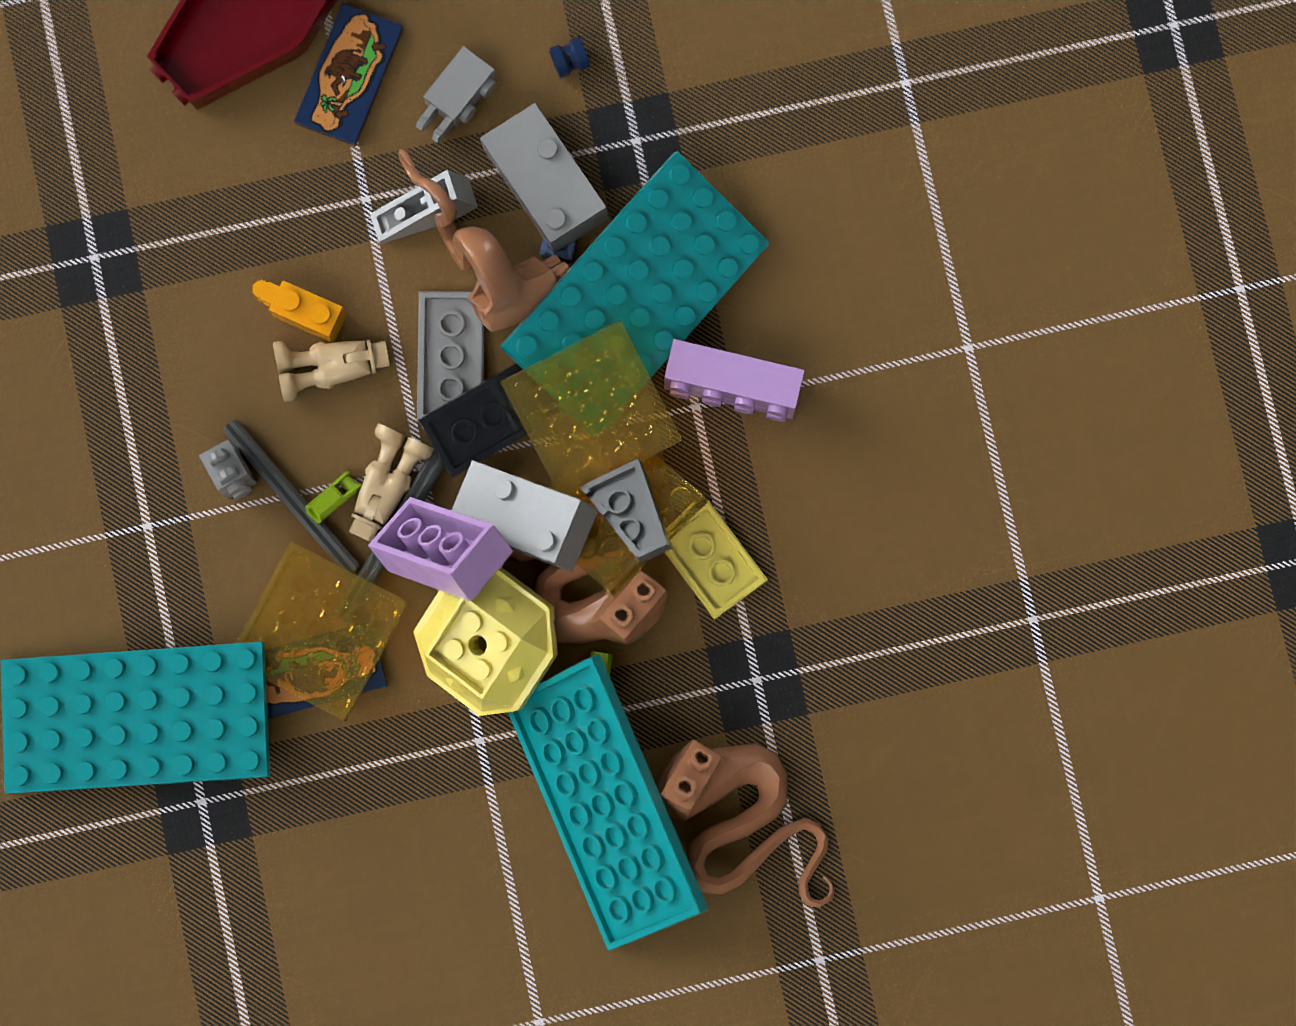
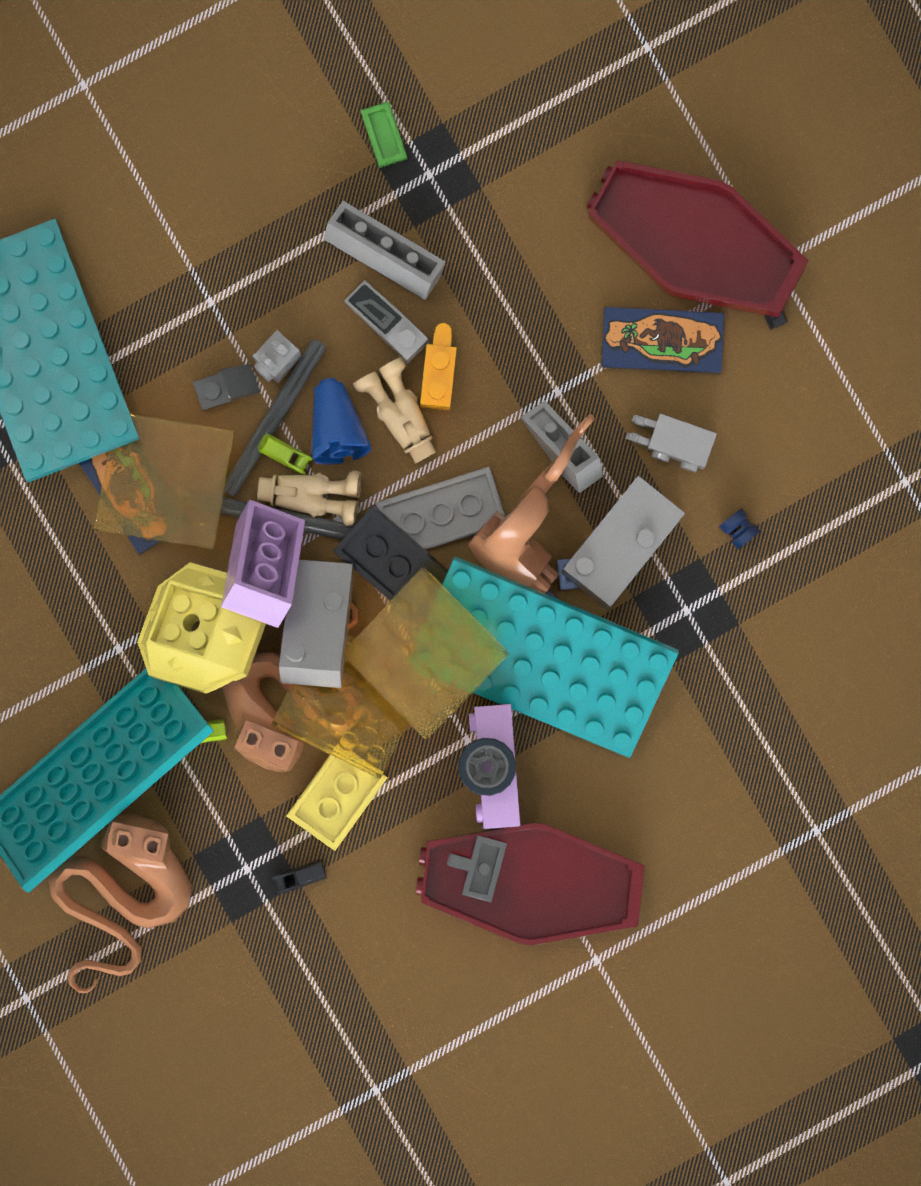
camera: 70 degrees right, 5 degrees up
wing [579,459,672,563] -> none
none -> dark grey slope [193,364,260,412]
none -> black bar [270,859,327,896]
none -> blue cone [311,378,371,465]
none -> light grey brick [323,201,446,300]
none -> slope [344,280,429,364]
none -> bright green tile [361,101,407,168]
none -> dark red container [416,822,645,945]
none -> dark grey plate [447,835,507,902]
none -> wheel [458,738,516,796]

